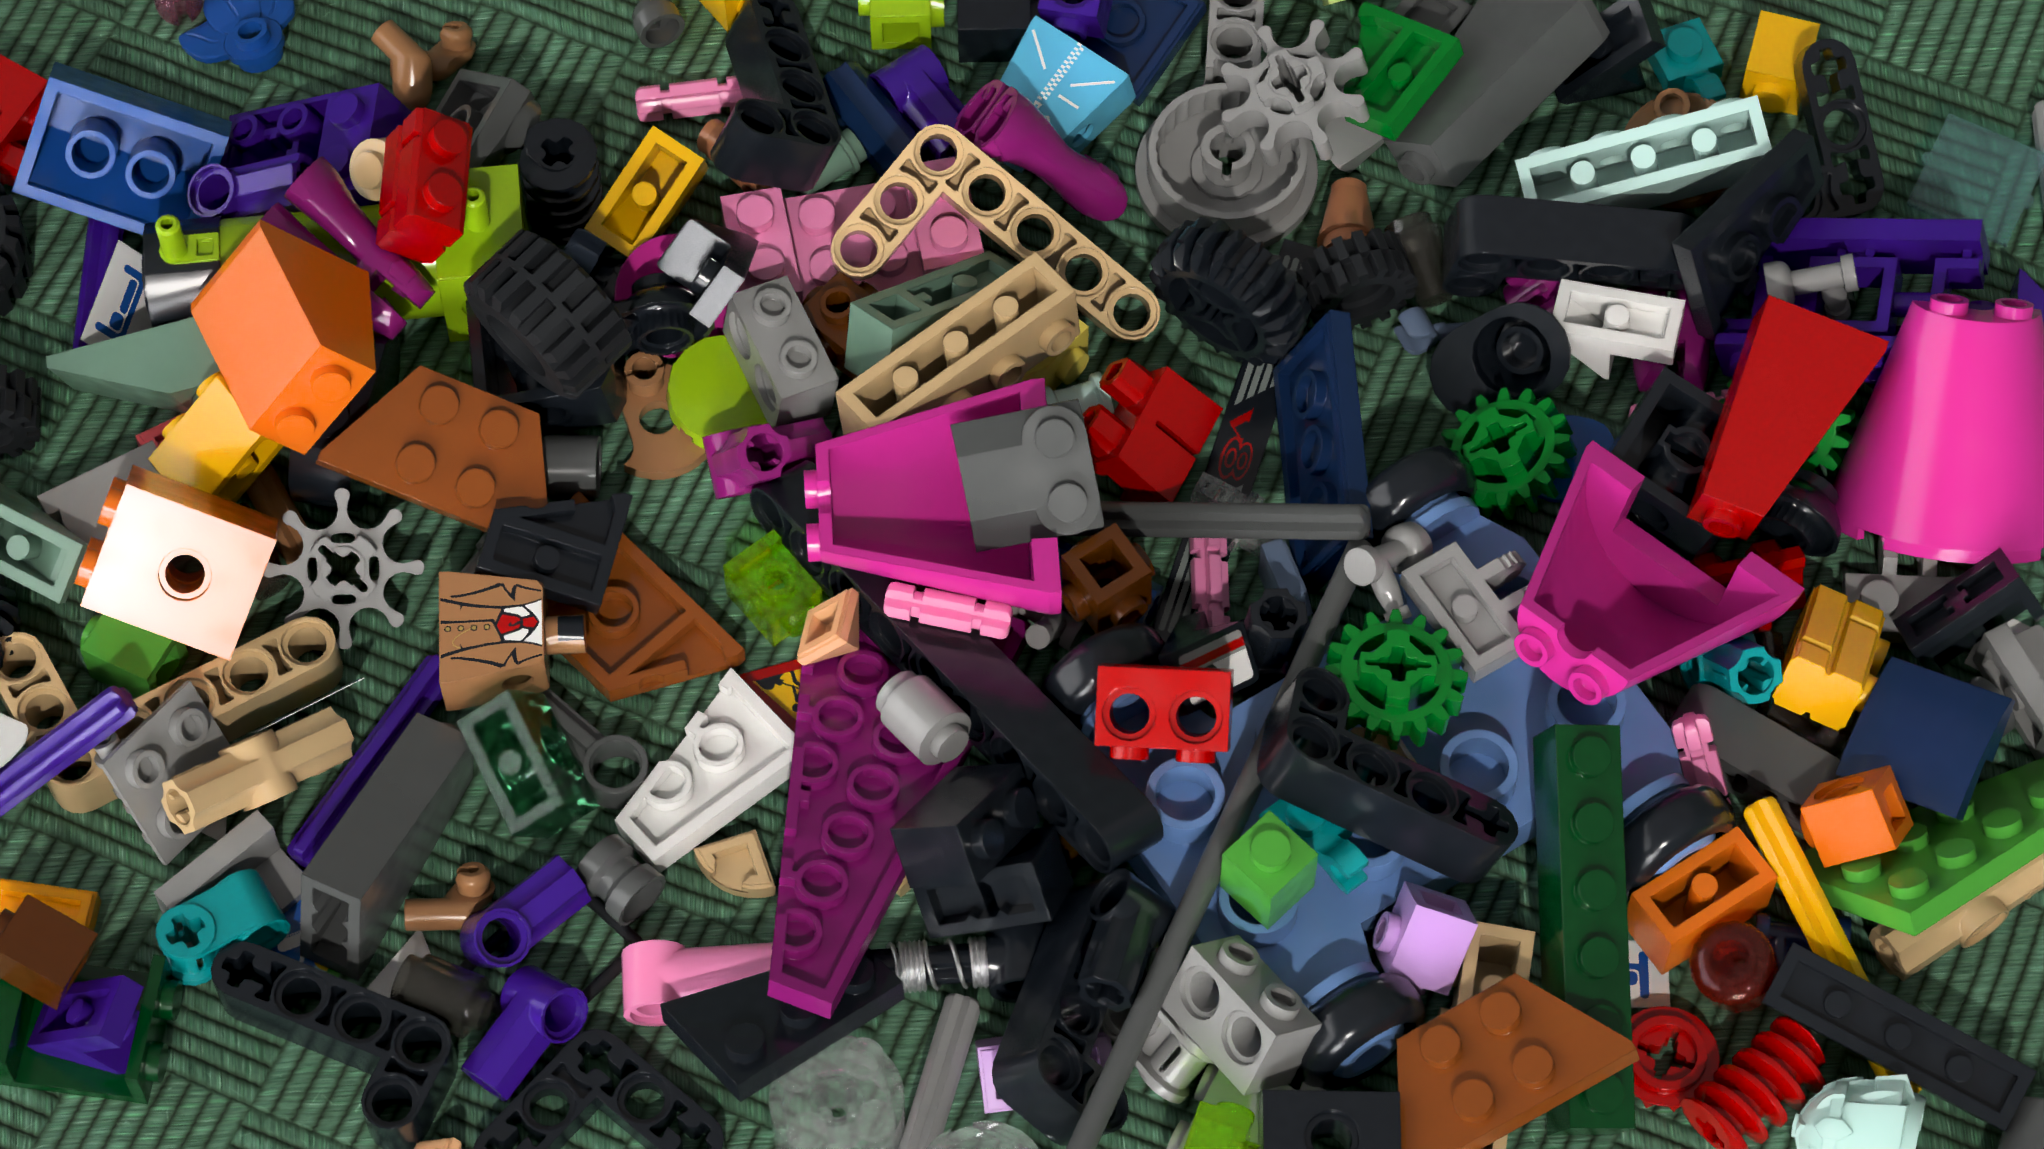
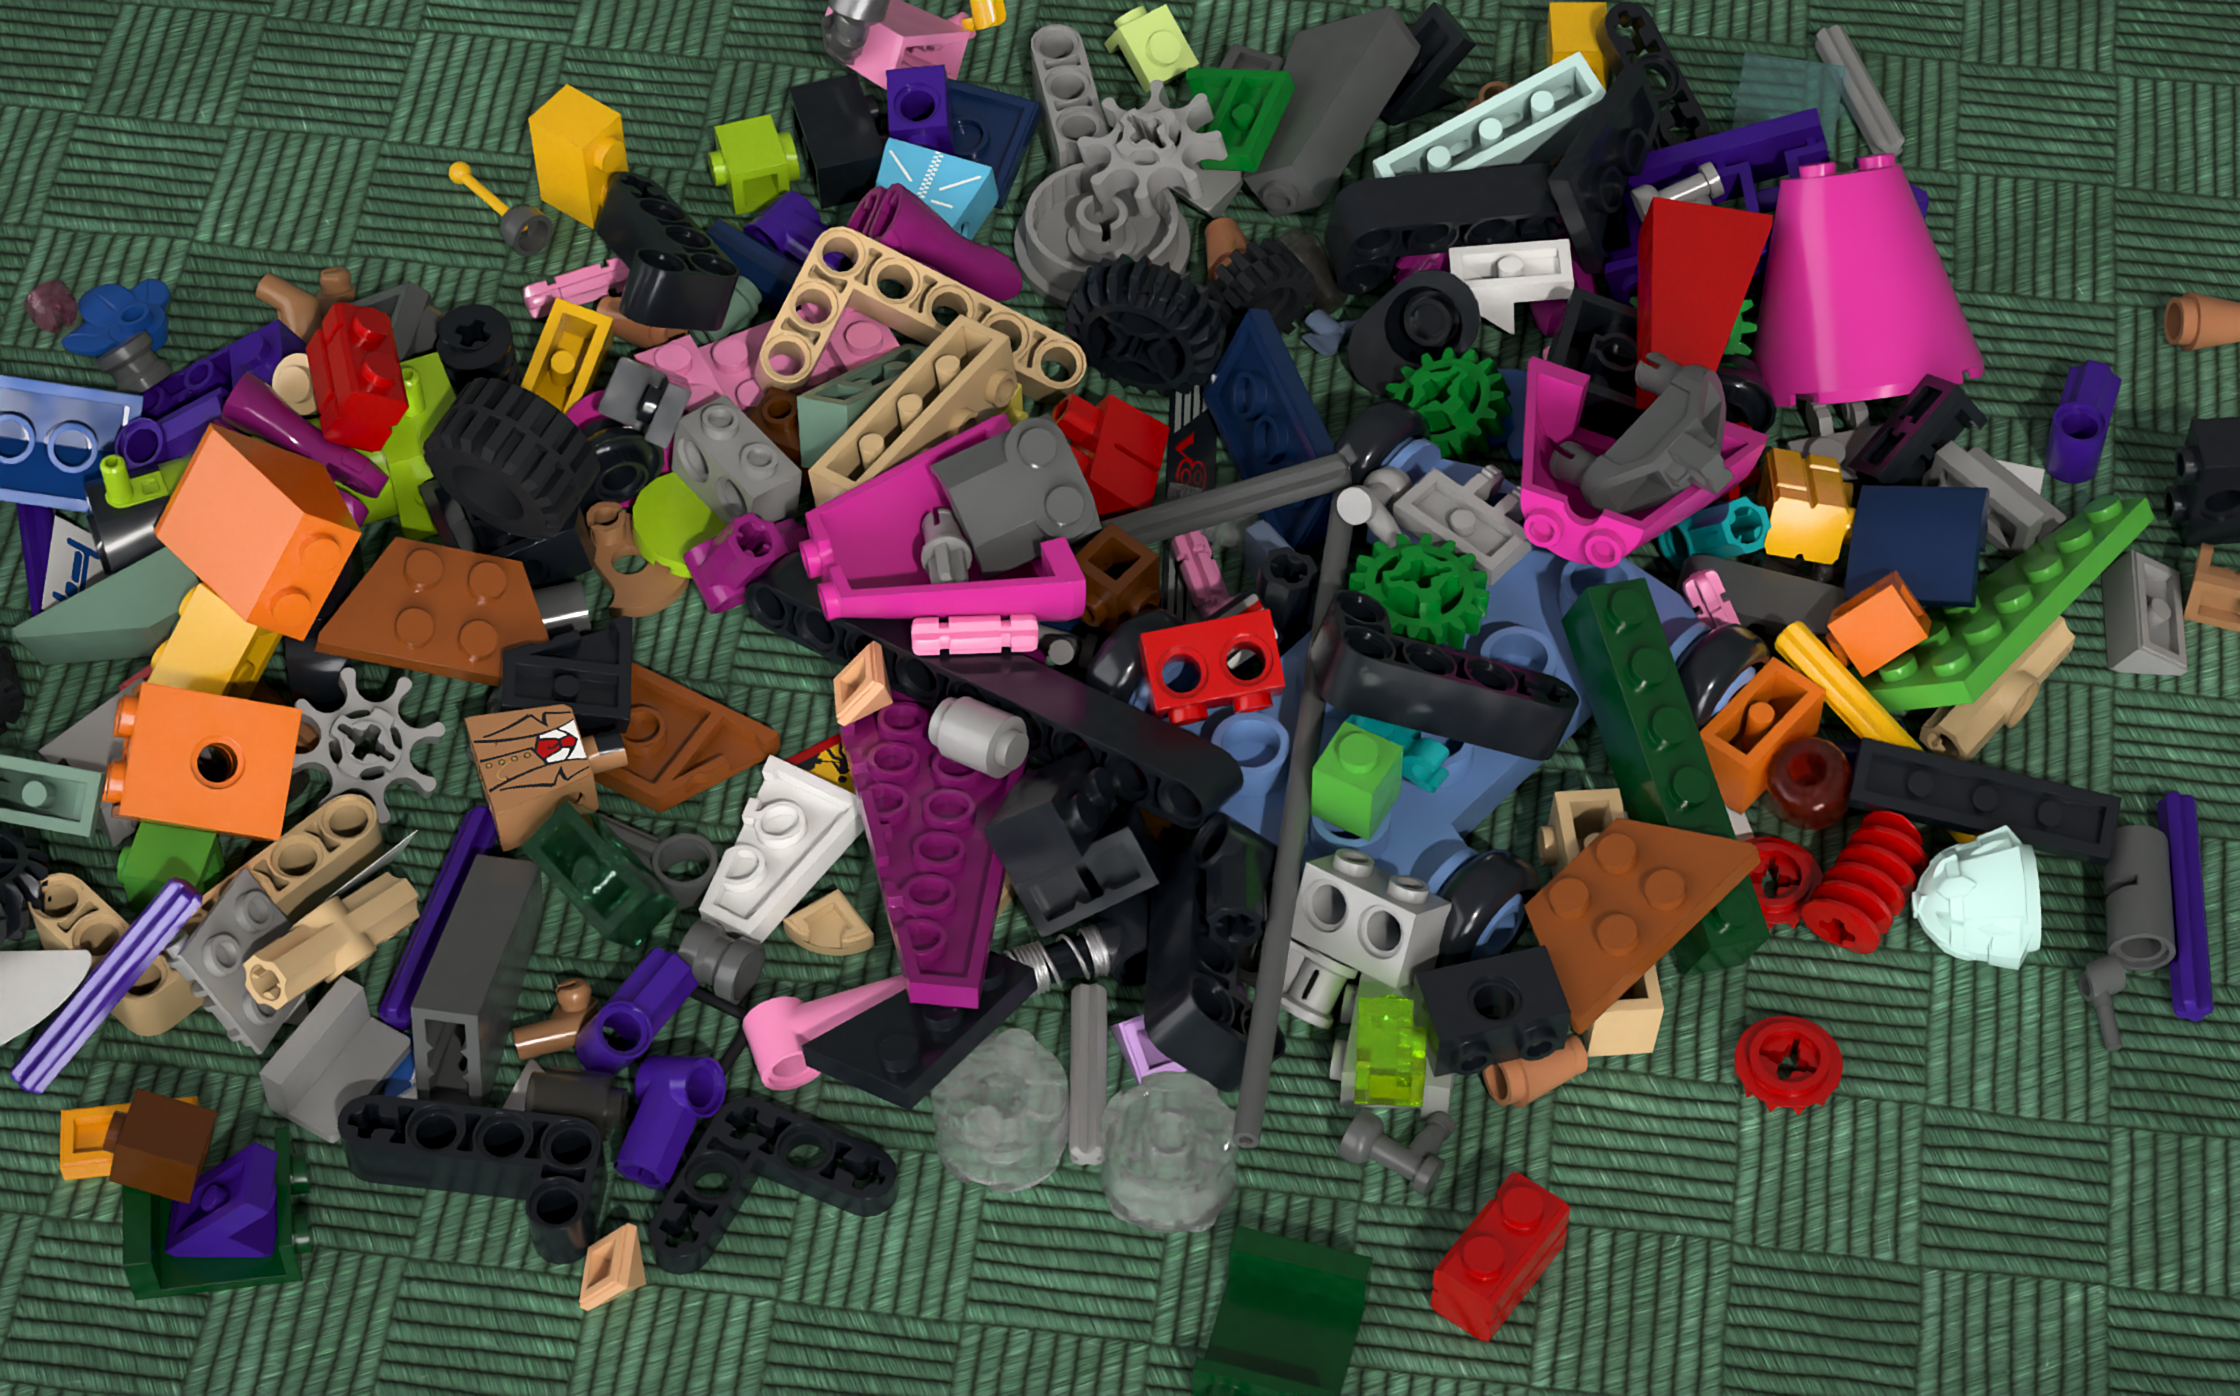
camera: 15 degrees left, 10 degrees down
teal piece [155,869,291,986] -> none
clear neon green brick [723,529,823,647] -> none
lavender brick [1373,881,1478,996] -> none
teal plate [1648,17,1726,102] -> none
none -> dark grey wheel [95,329,173,395]
none -> light grey axle [921,508,972,584]
none -> dark grey connector [1549,351,1734,515]

